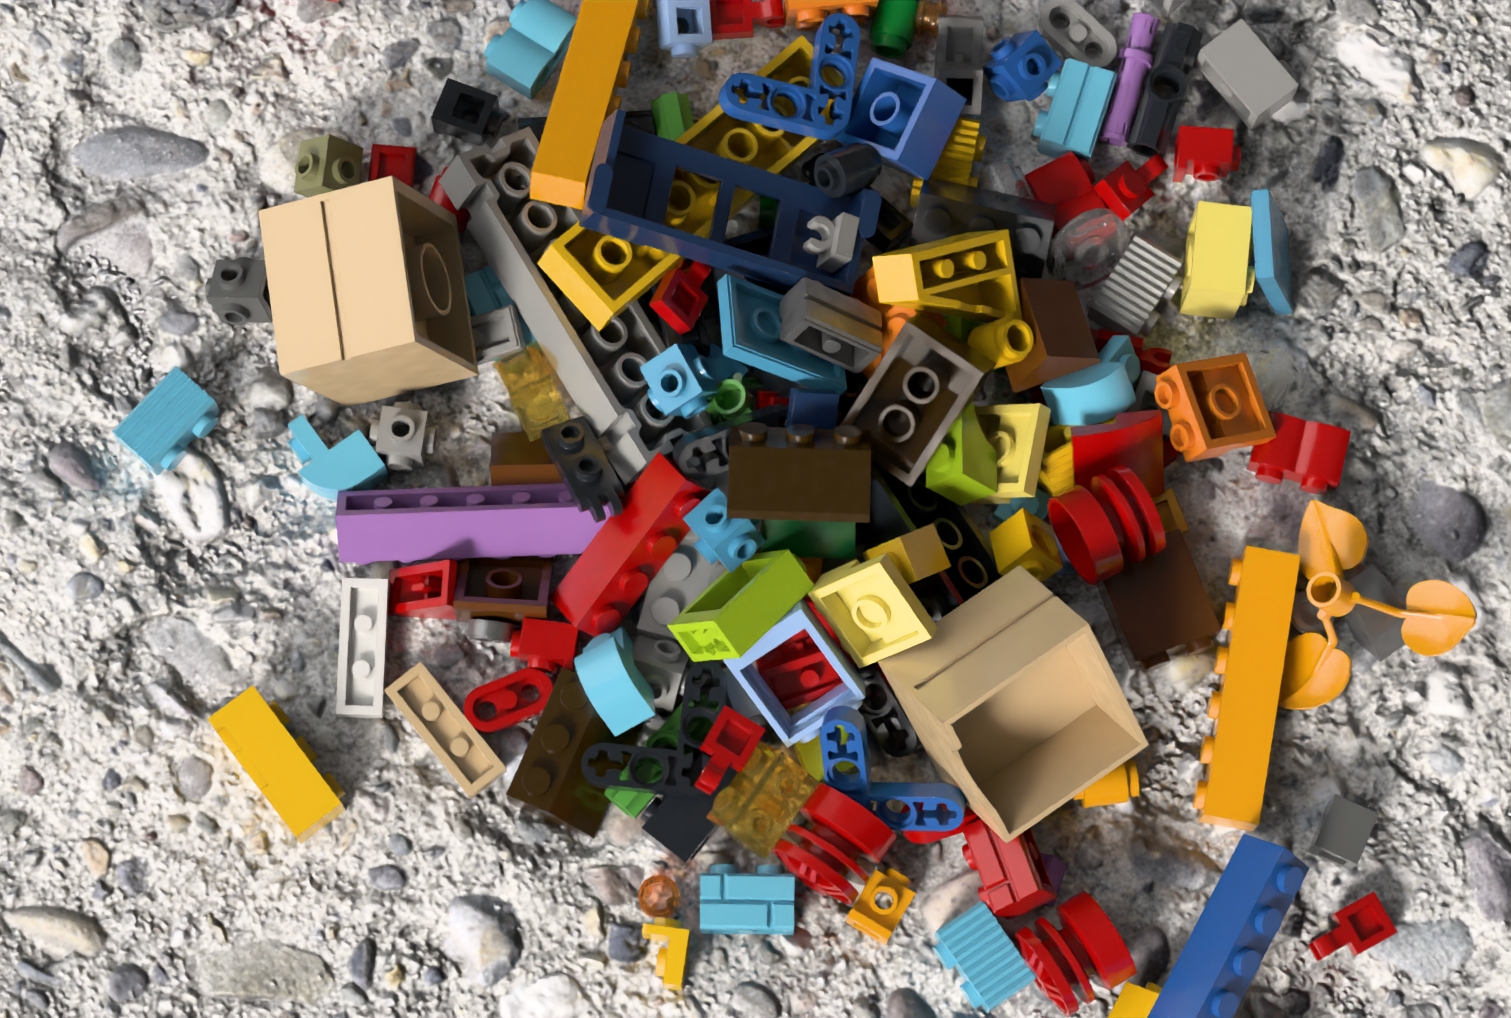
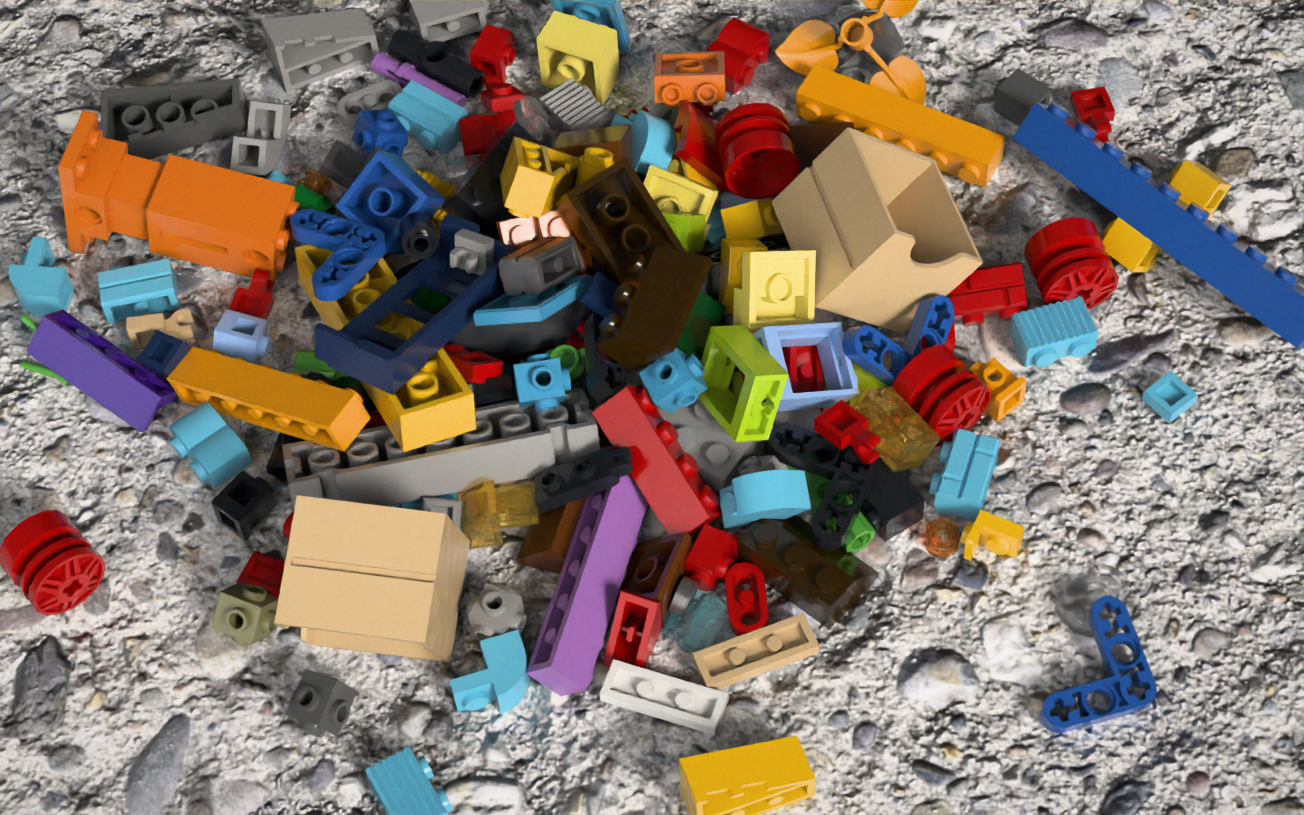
camera: 65 degrees left, 20 degrees down
none -> clear light blue brick [673,593,728,654]

